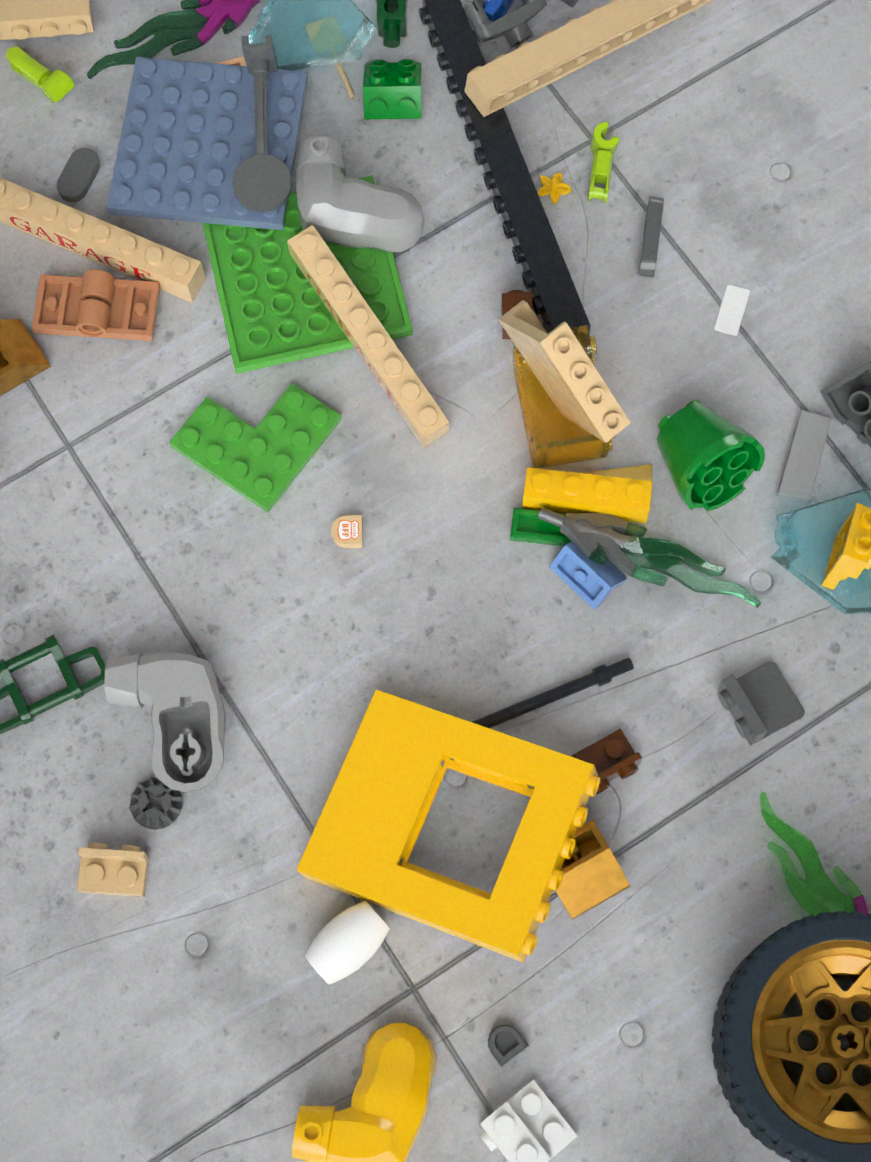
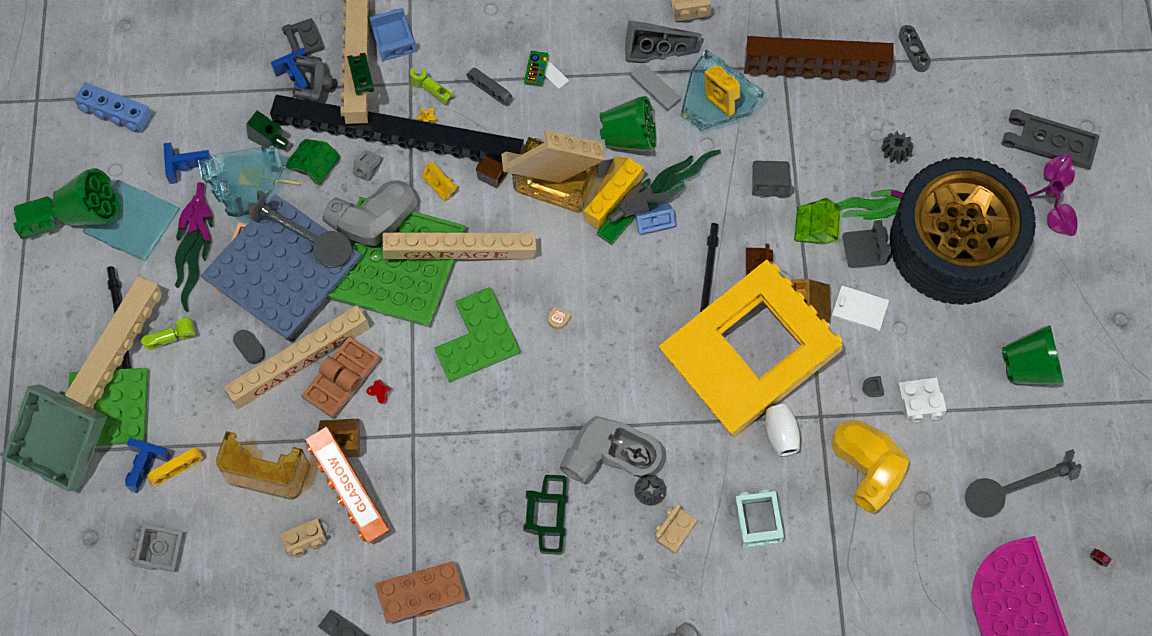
camera: 60 degrees left, 5 degrees down
none -> dark green plate [347,53,374,95]
none -> light grey bracket [353,149,381,181]
none -> red piece [366,379,390,404]
none -> medium blue panel [369,8,417,62]
none -> yellow plate [421,161,458,201]
none -> green tile [524,51,548,87]
none -> light aqua window [734,490,784,548]
none -> clear neon green slope [794,198,840,244]
none -> white container [832,286,889,331]
none -> dark grey bracket [842,220,891,268]

